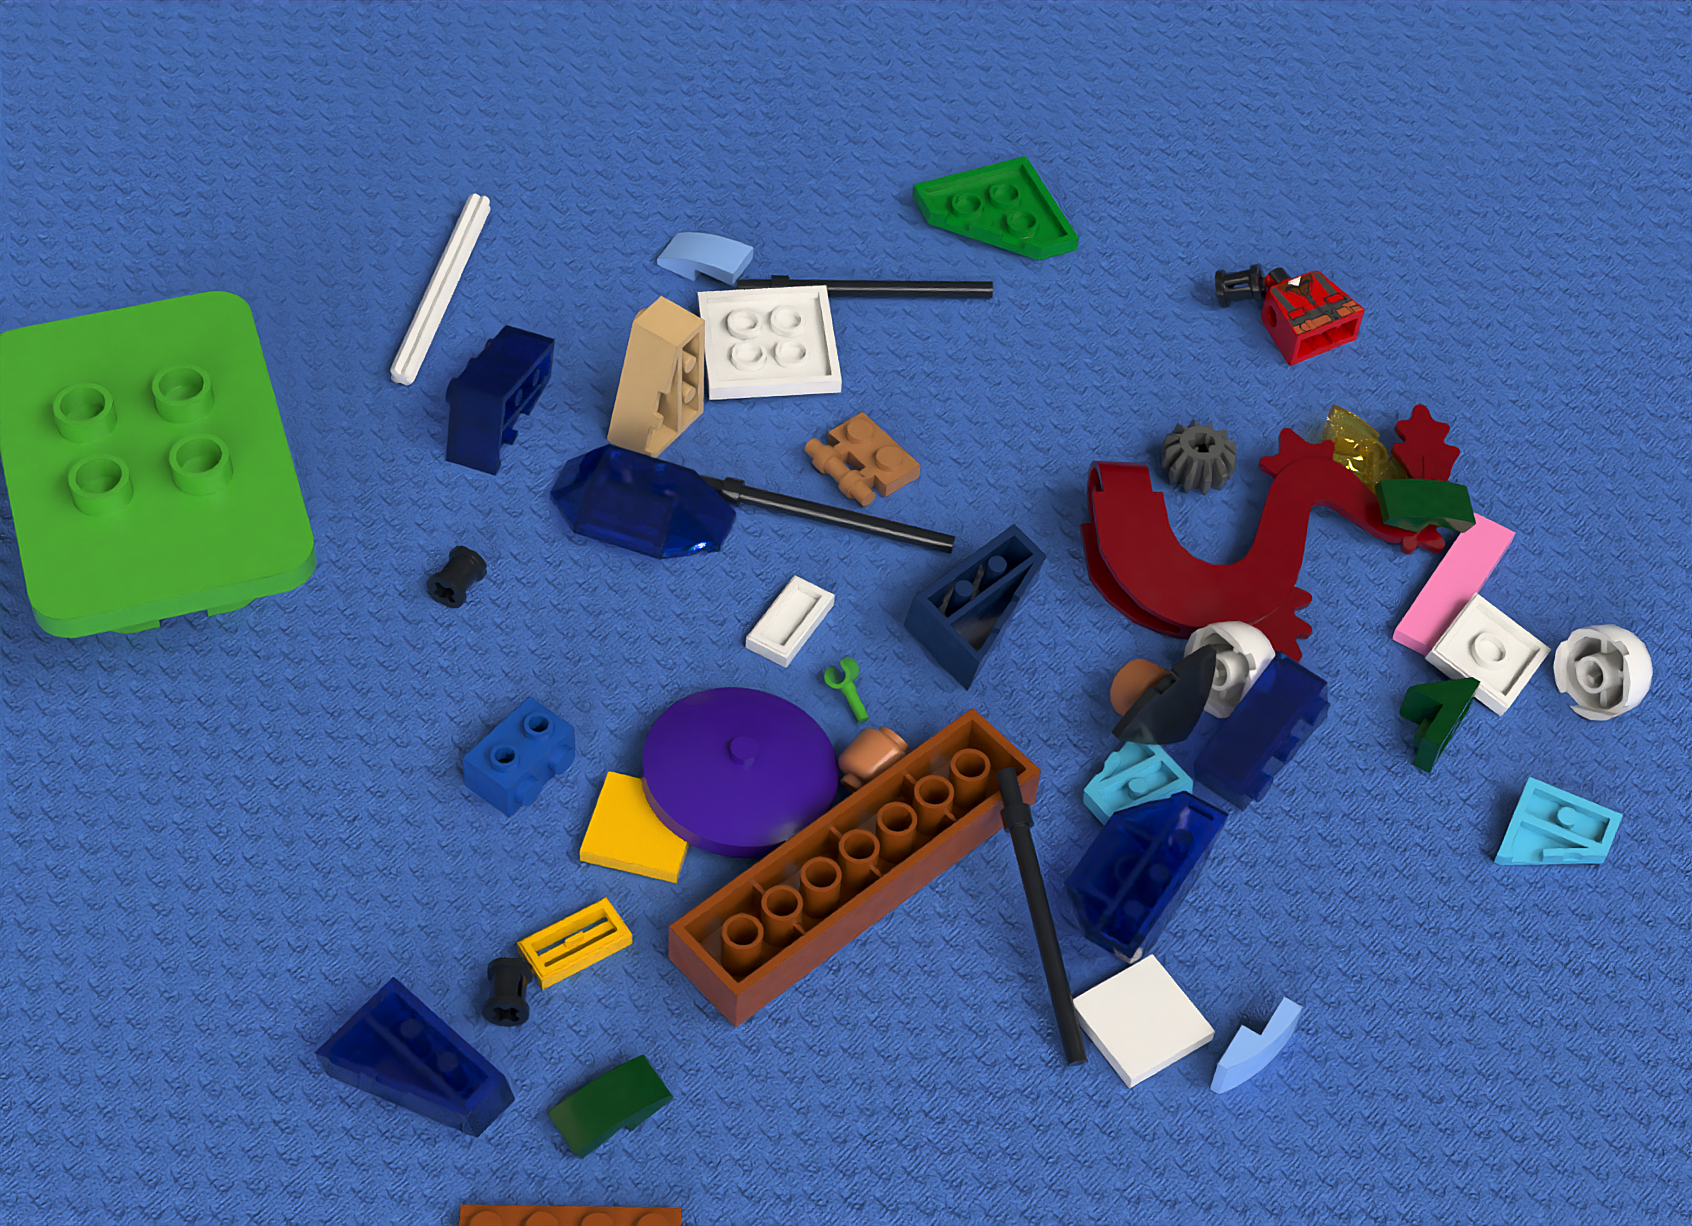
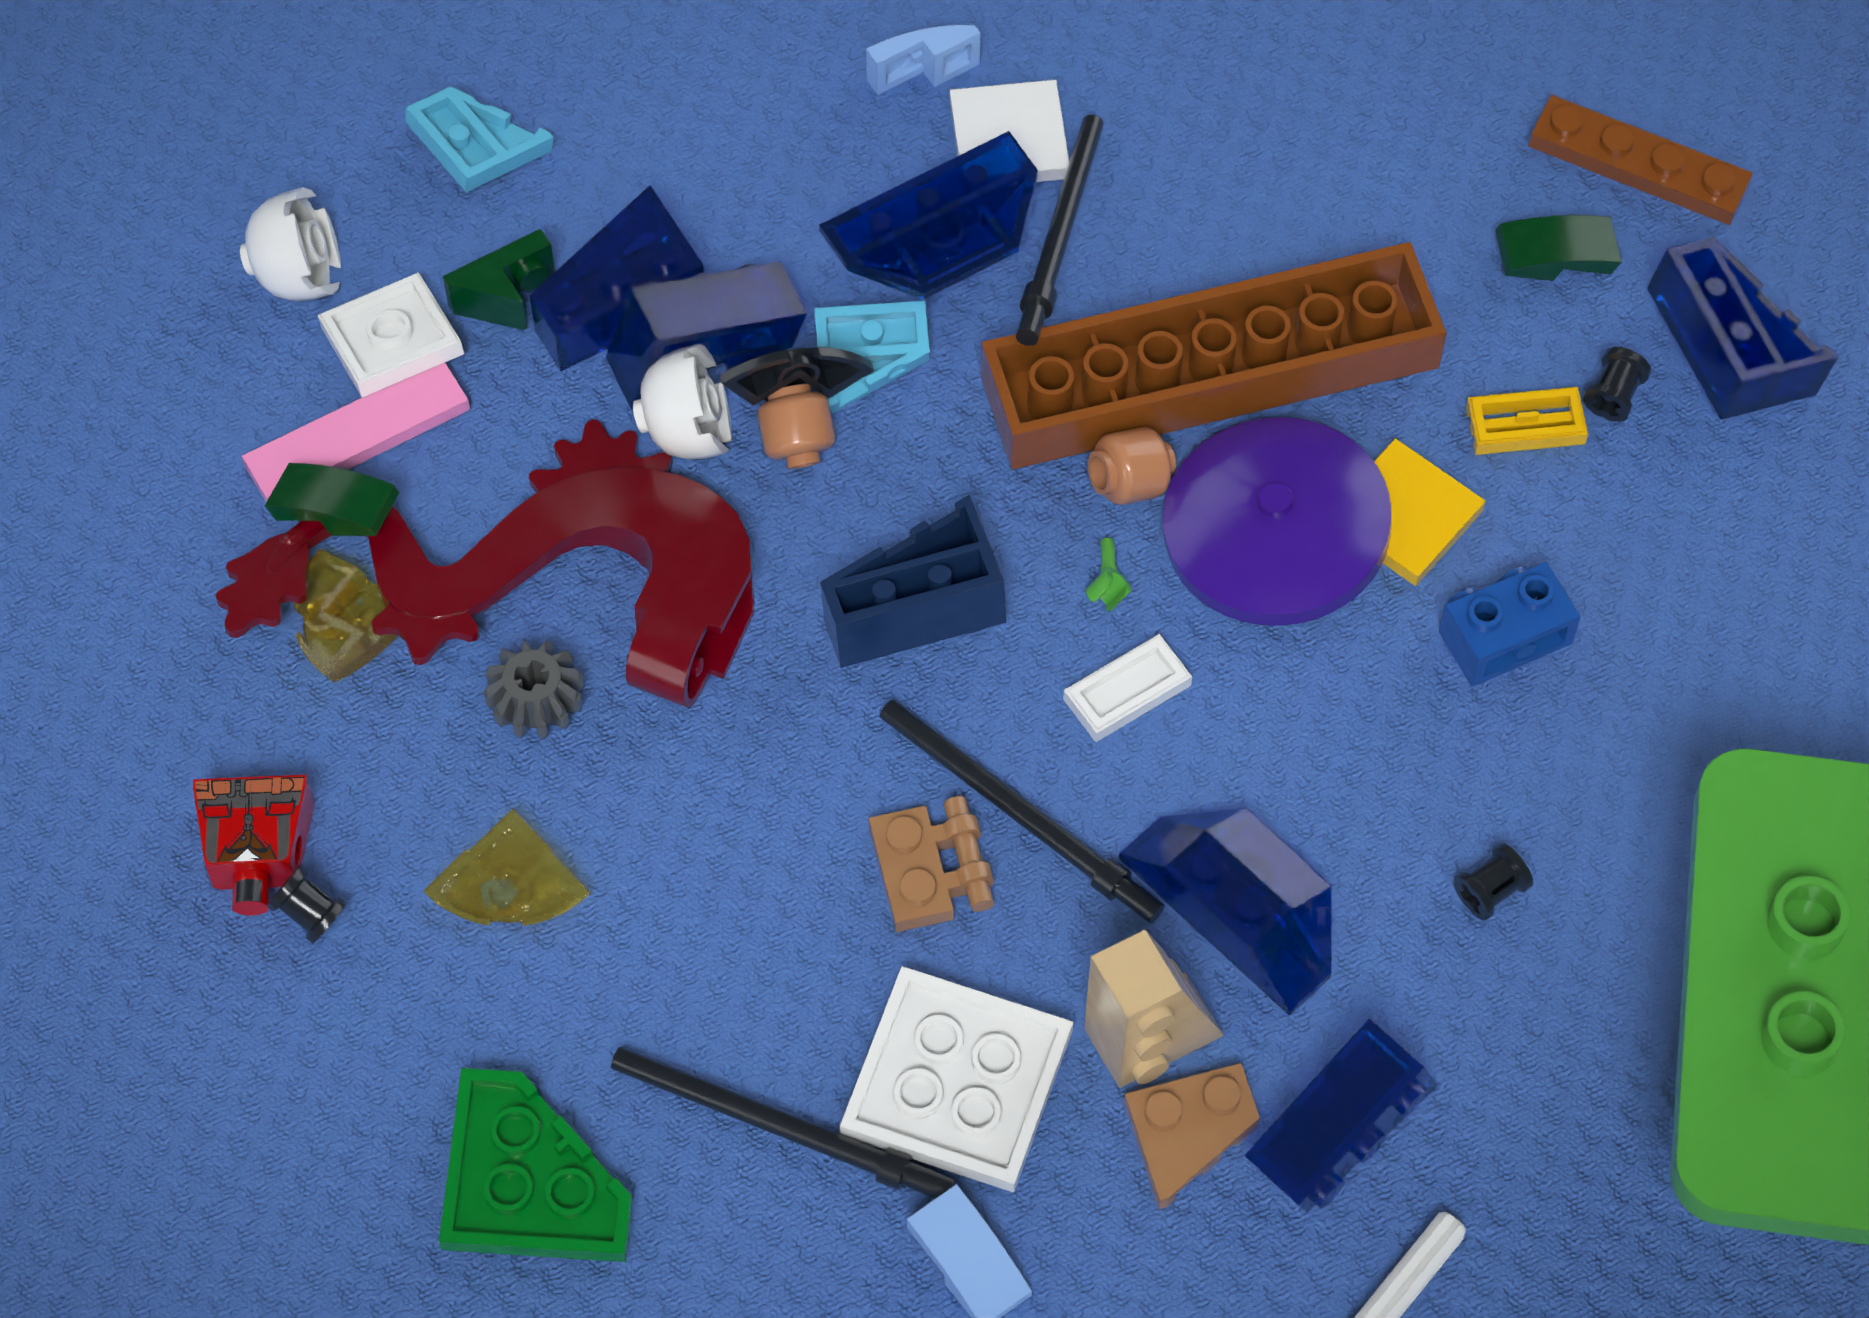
camera: 150 degrees left, 10 degrees up
none -> clear yellow brick [423,809,592,926]
none -> clear blue wedge [529,185,706,372]
none -> medium nougat wing [1124,1063,1260,1209]

